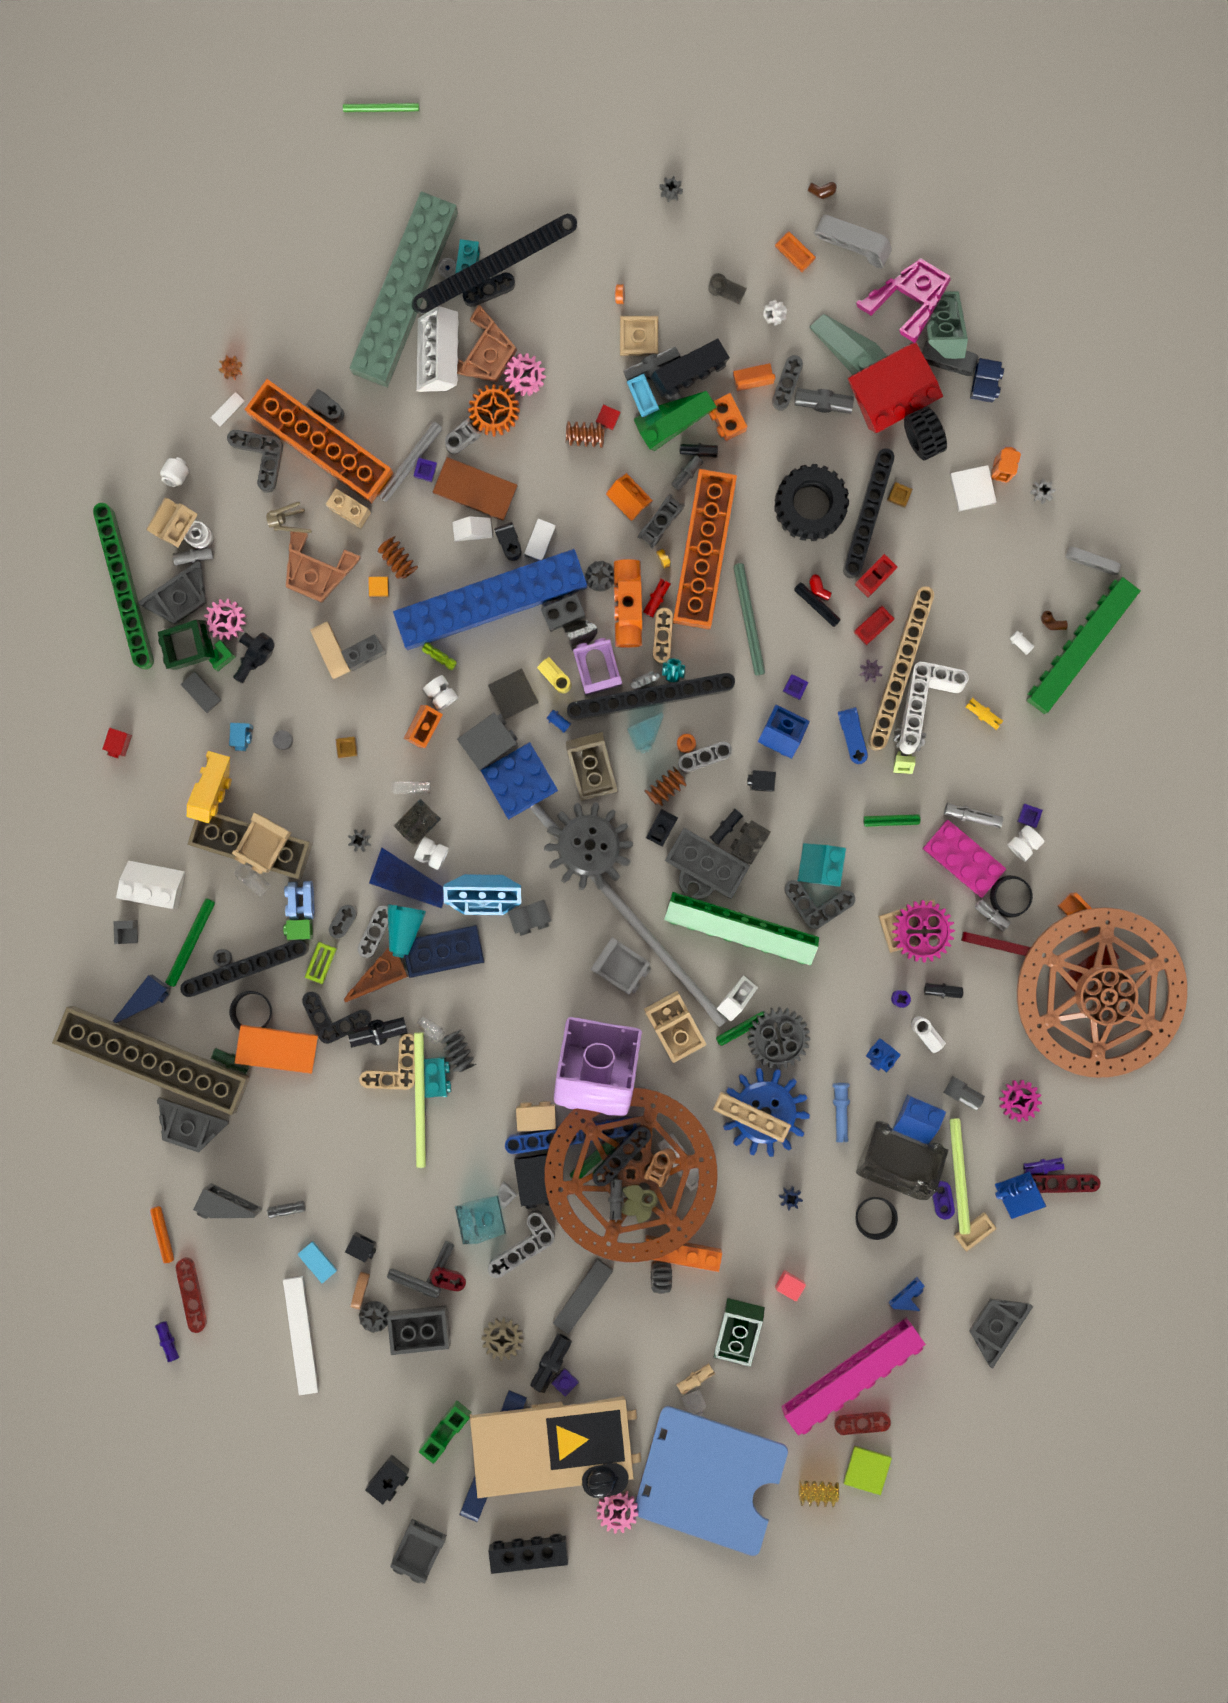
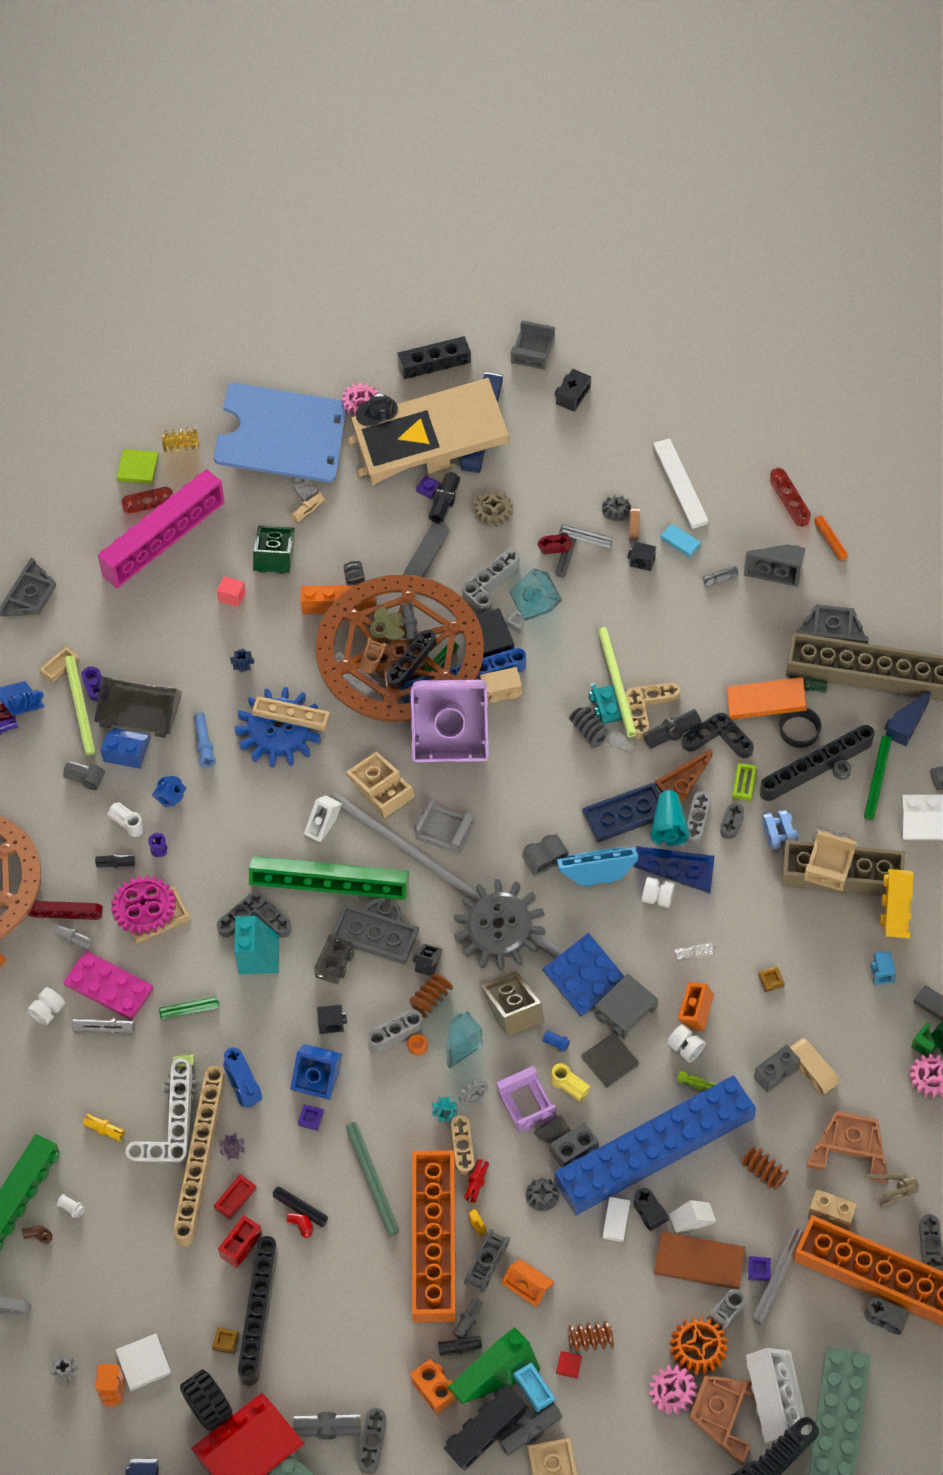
camera: 170 degrees right, 30 degrees down
dark purple pin [155,1321,180,1362] -> none
black pin [233,632,275,683] -> none
flat silver tile [273,730,293,750] -> none
bright green brick [283,920,313,940] -> none
dark grey gear [348,829,371,852] -> none
light orange tile [369,577,389,597] -> none
dark grey brick [387,1305,451,1355] -> none
clear smoke brick [394,798,441,846] -> none
green arch [419,1400,472,1464] -> none
black beam [567,673,735,720] -> none
orange brick [614,559,642,648] -> none
black pin [710,808,744,845] -> none
green axle [716,1011,764,1046] -> none
orange panel [733,363,775,391] -> none
dark grey gear [747,1007,810,1069] -> none
black tyre [774,464,849,541] -> none
black tyre [855,1197,898,1240] -> none
blue slope [888,1277,925,1311] -> none
black tyre [990,875,1033,917] -> none
dark pink gear [999,1079,1042,1122] -> none
dark purple plate [1017,804,1043,828] -> none

